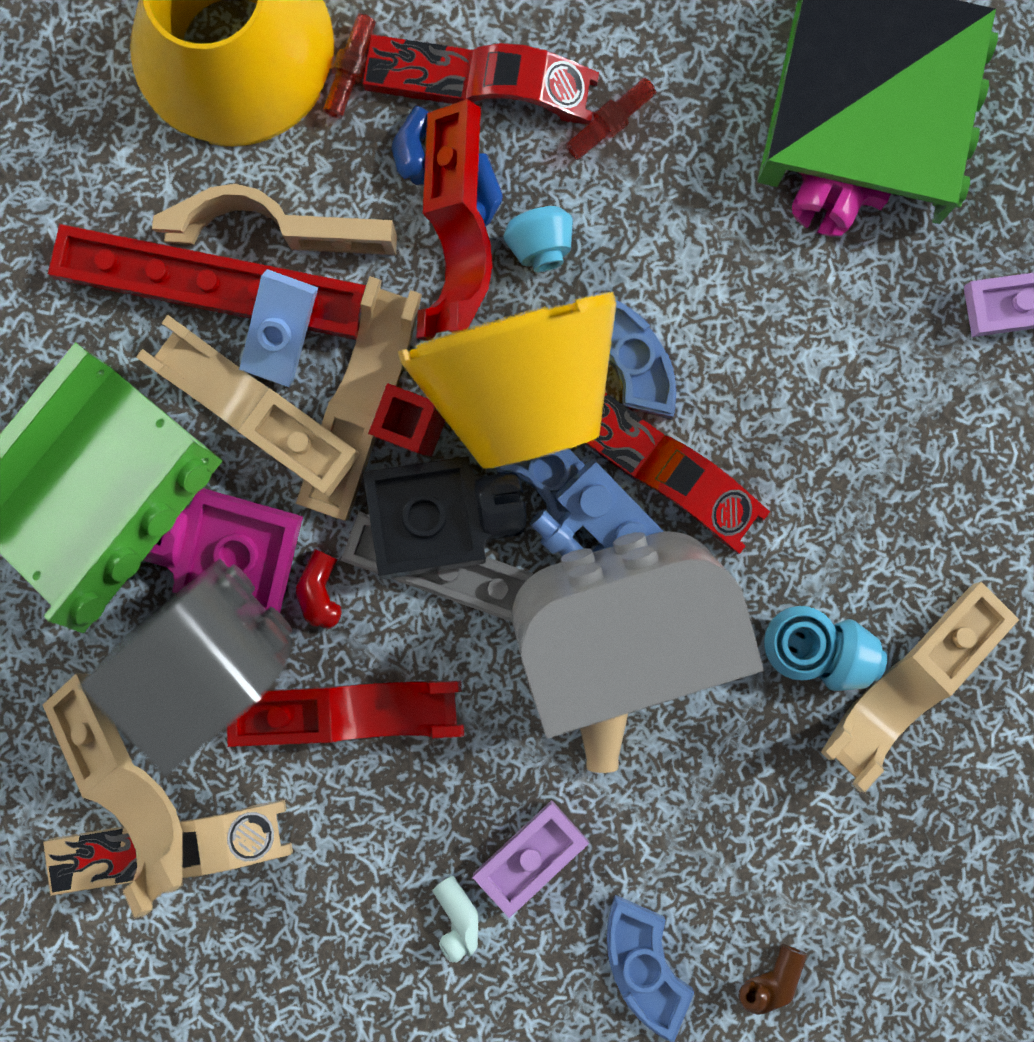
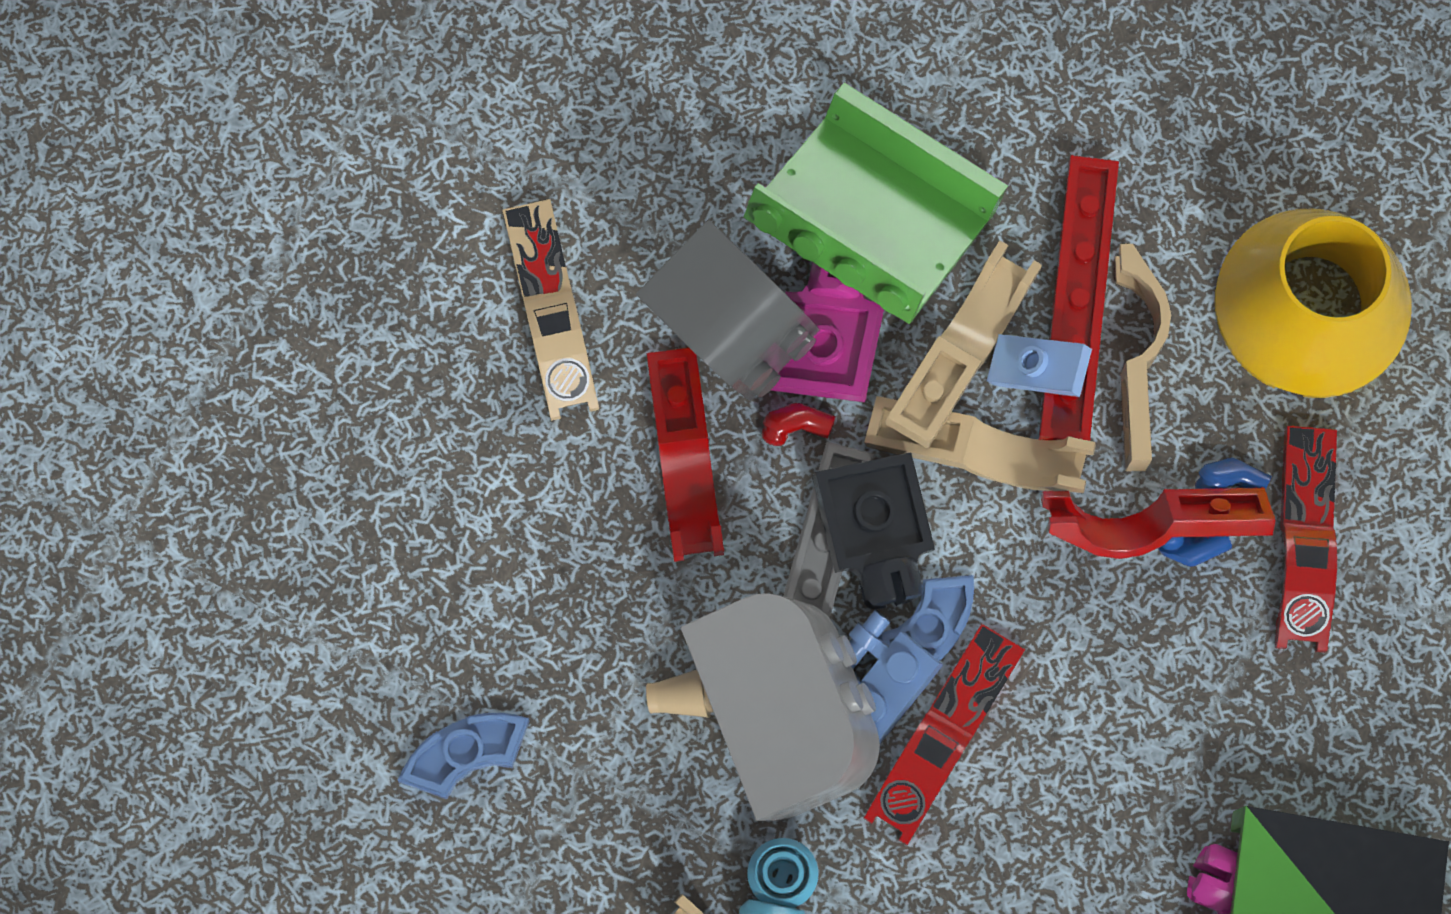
camera: 80 degrees right, 10 degrees down
tan piece [42,674,182,918] -> none
clear red bar [323,14,376,119] -> none
red brick [368,383,445,457] -> none
yellow cone [398,292,616,468] -> none
light aqua arm [432,875,478,963] -> none
lavender plate [472,800,589,918] -> none
medium azure cone [503,206,573,272] -> none
clear red bar [565,77,657,160] -> none
medium blue tile [594,293,676,419] -> none
reddish brown arm [738,944,808,1015] -> none

